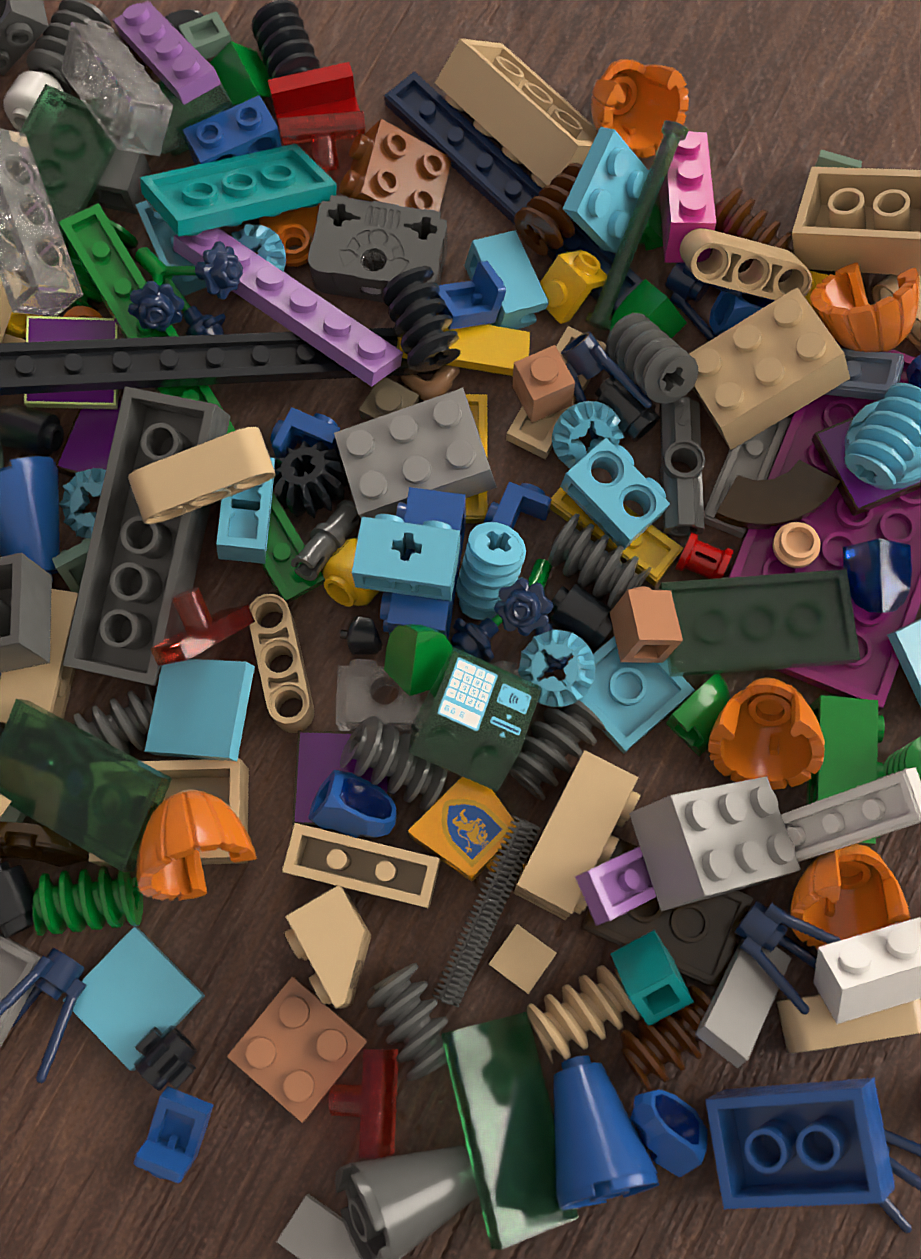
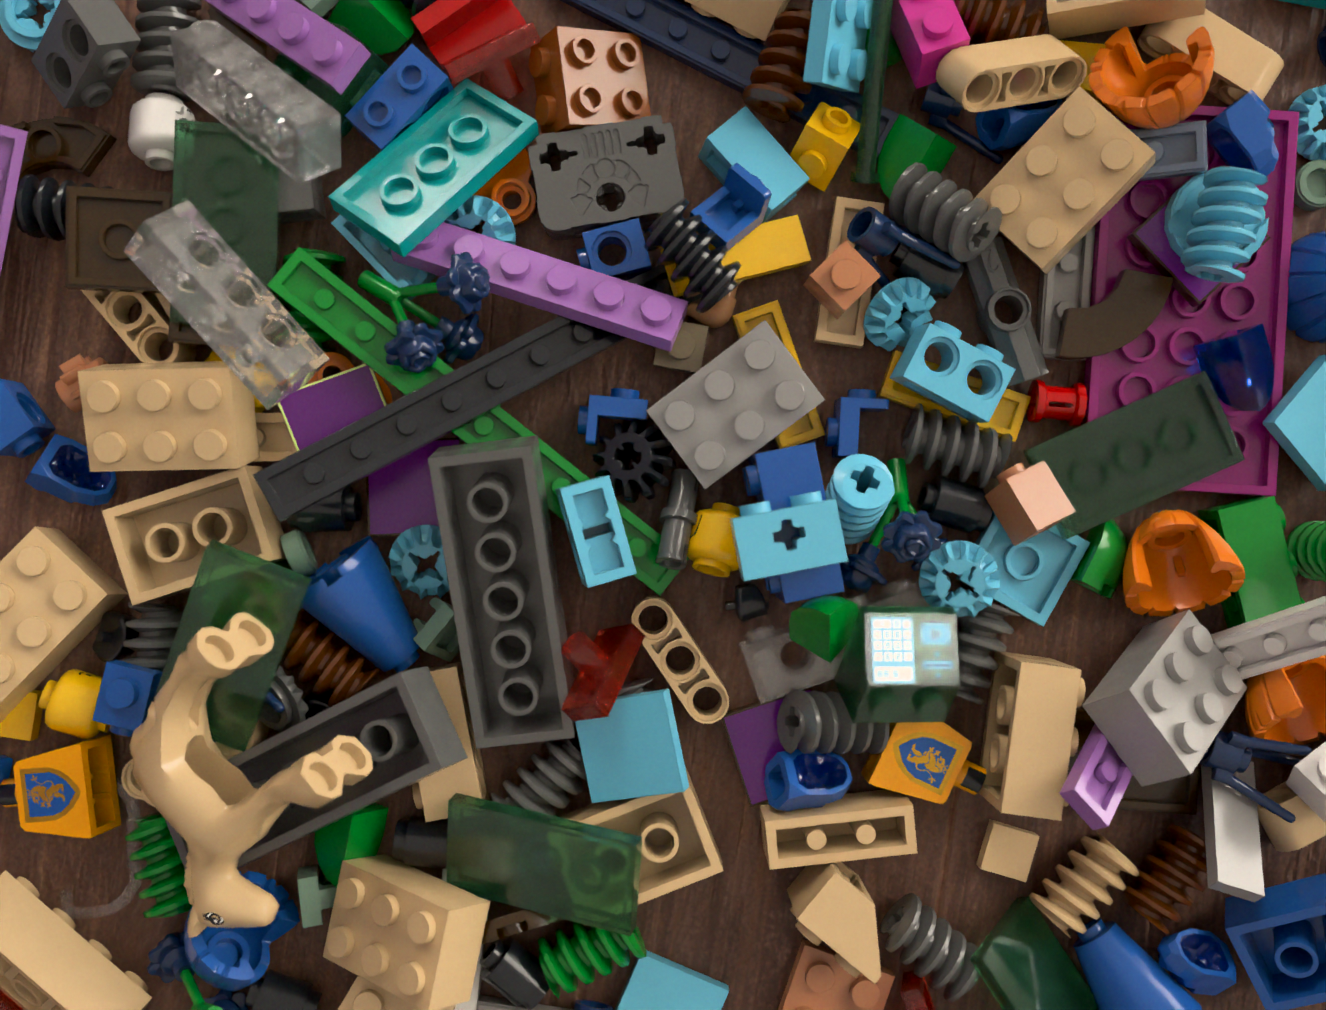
camera: 25 degrees left, 15 degrees up
tan beam [128,427,276,524] -> none
orange hair [136,790,257,901] -> none
dark grey axle [432,816,540,1007] -> none
teal brick [610,930,693,1026] -> none
light nougat plate [773,522,820,568] -> none
none -> blue brick [576,218,651,281]

